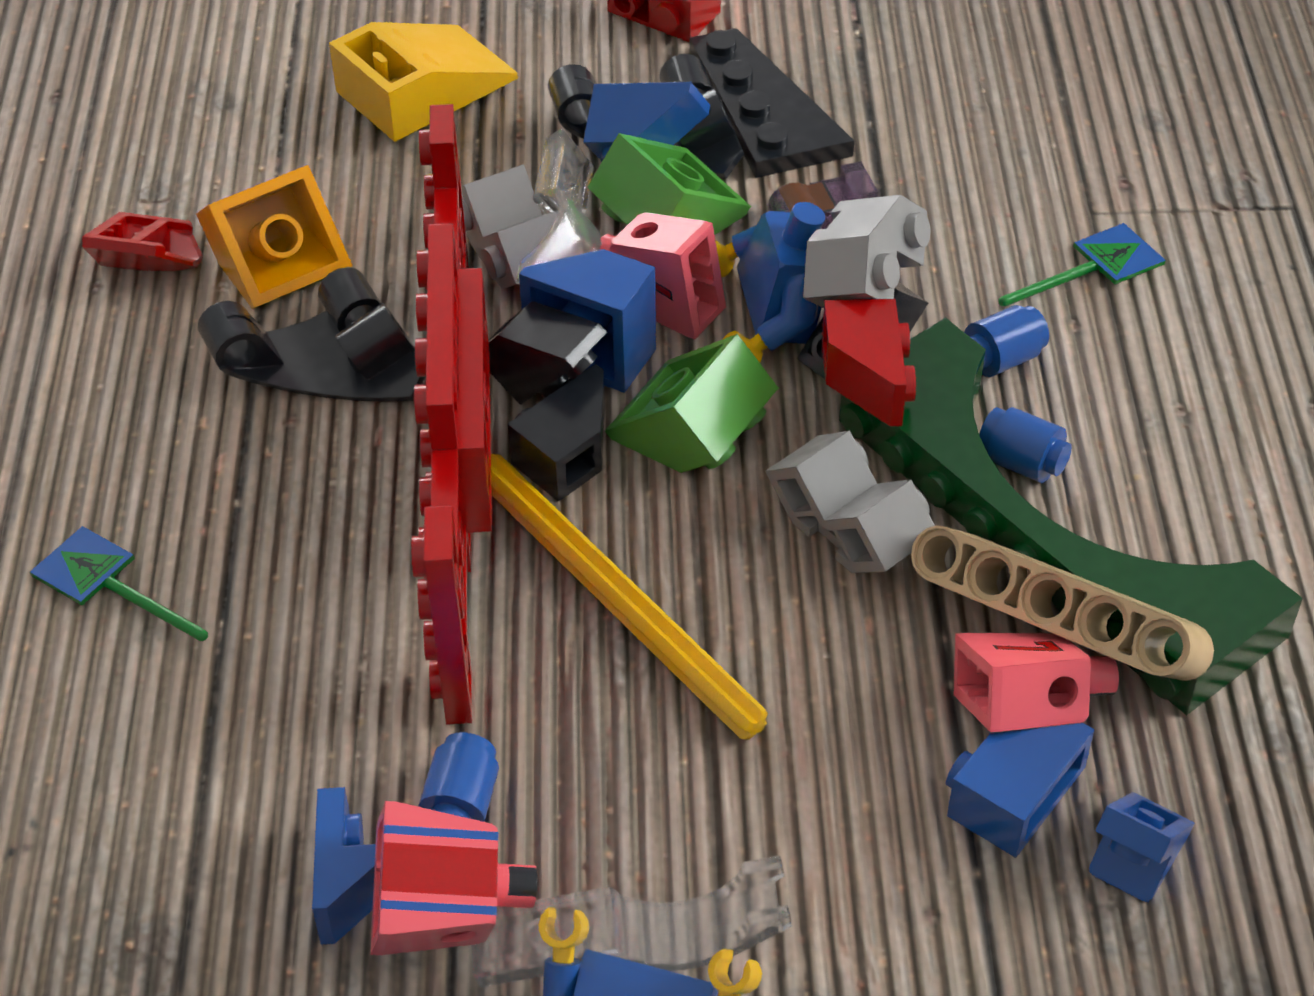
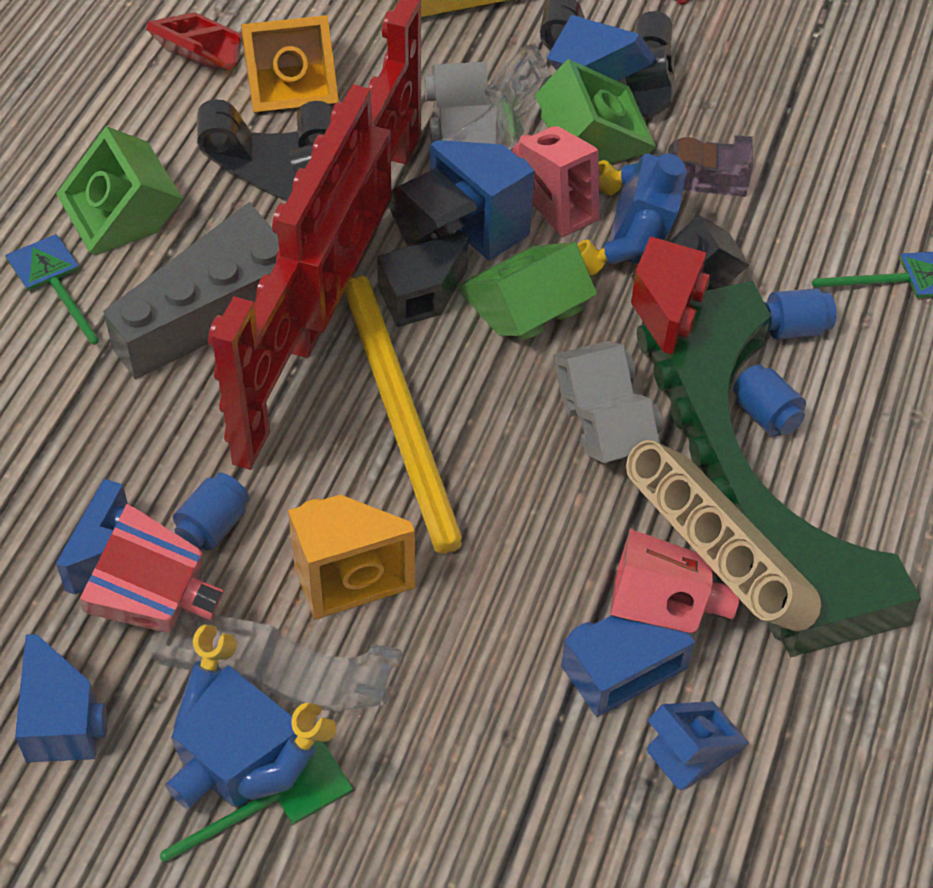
camera: 20 degrees right, 5 degrees up
black wing [689,28,855,178] -> none
light grey brick [803,195,931,308] -> none
none -> bright green slope [56,126,183,255]
none -> dark grey wedge [103,202,279,380]
none -> light orange slope [288,494,415,620]

